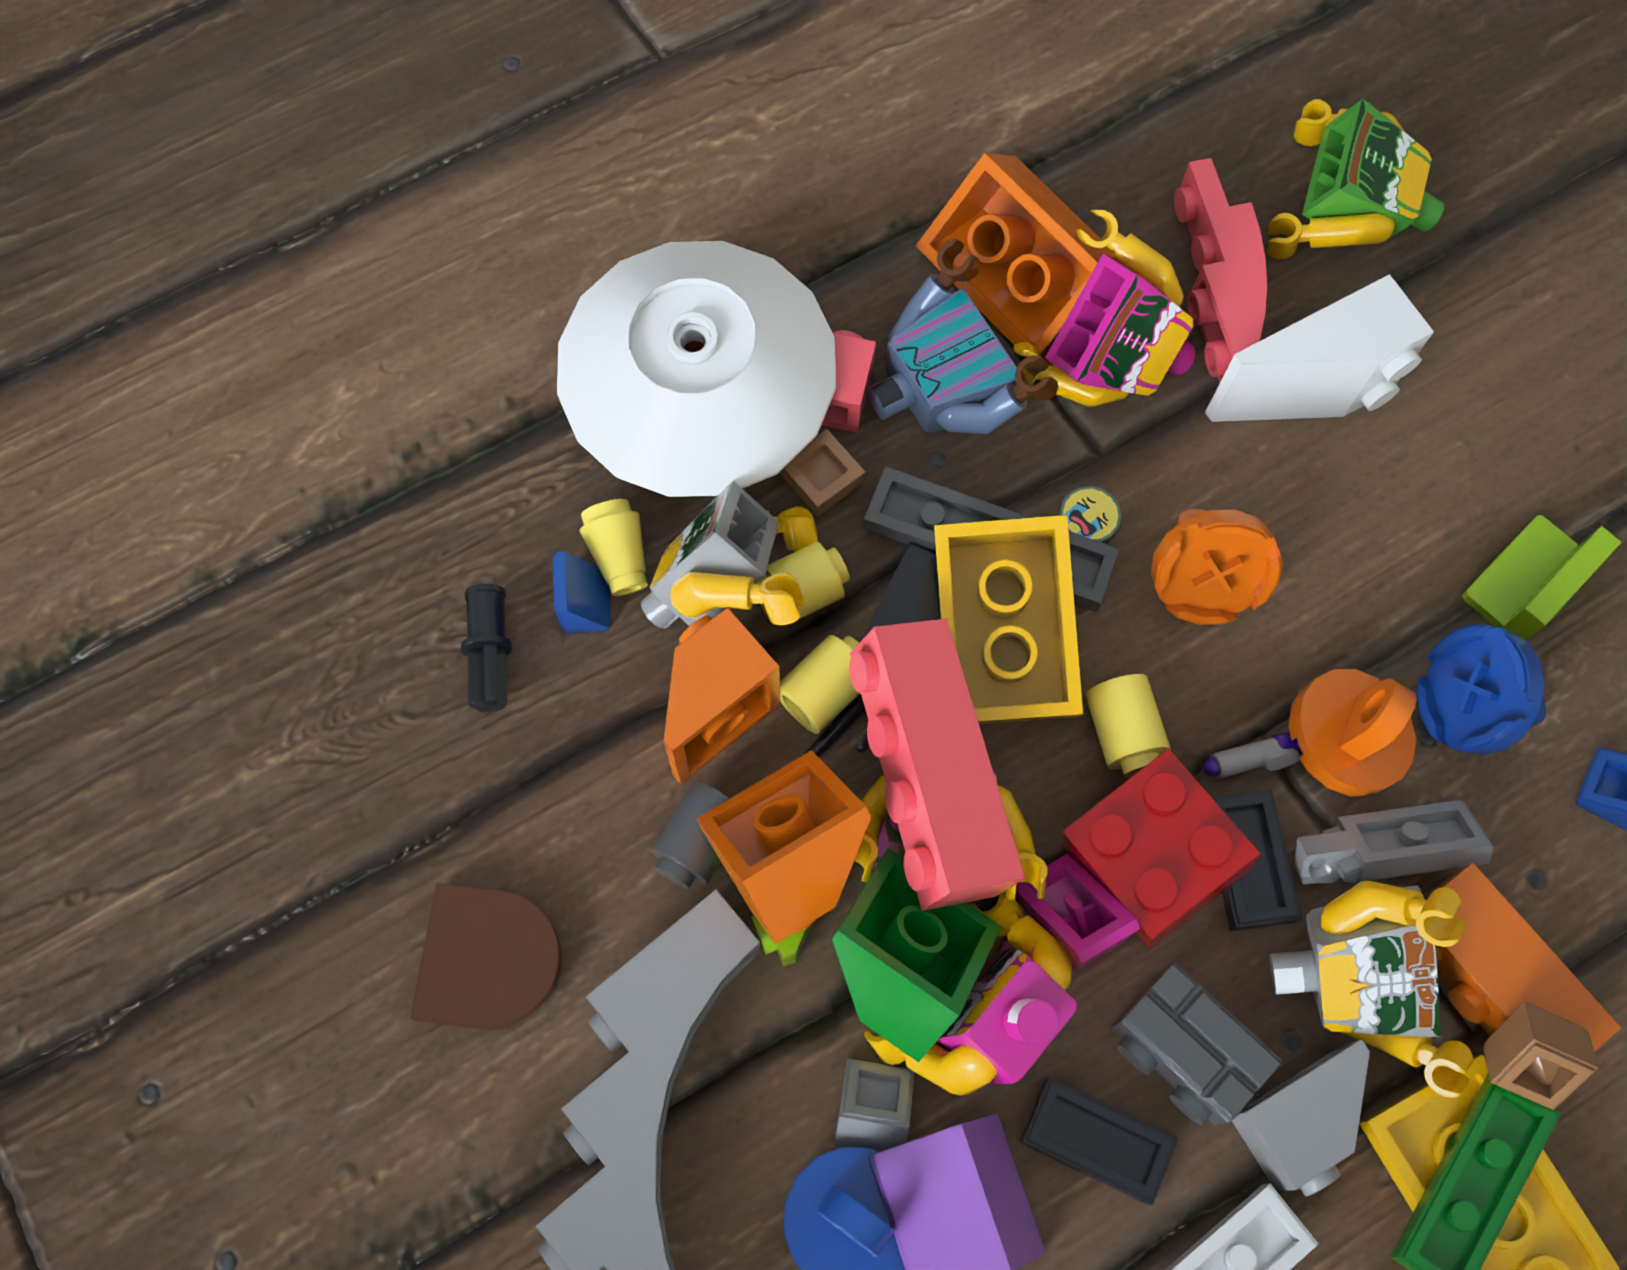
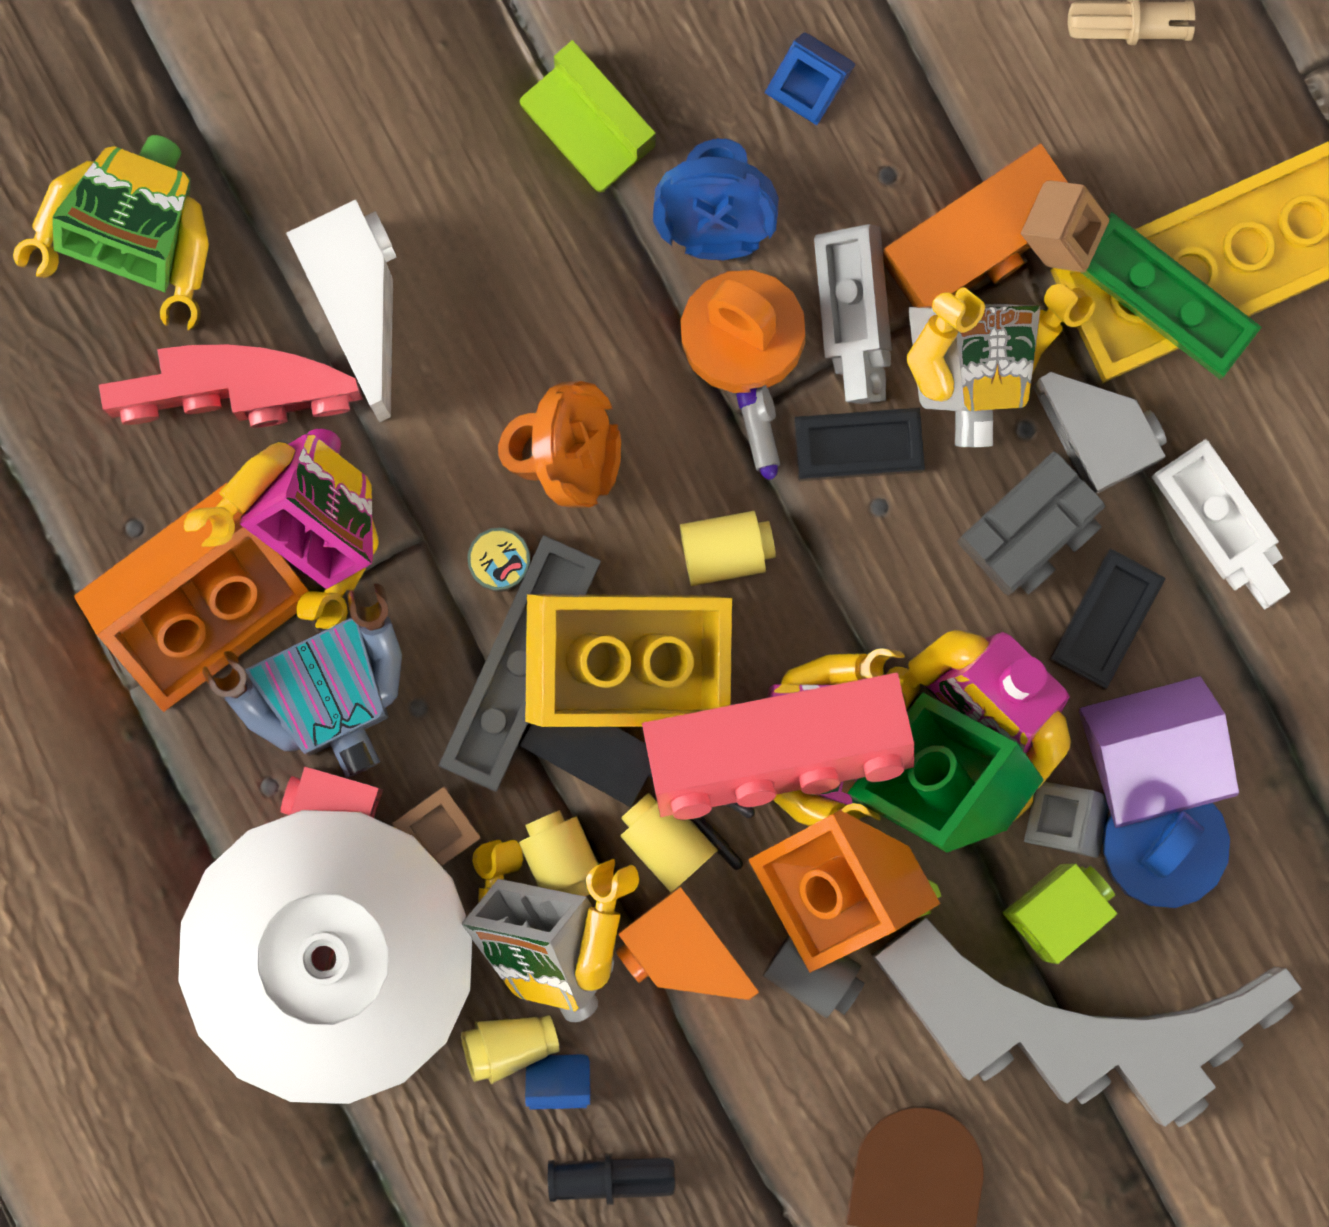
camera: 90 degrees left, 15 degrees up
dark pink slope [1016,854,1140,973] -> none
red brick [1062,748,1261,950] -> none
none -> lime brick [1002,864,1118,964]

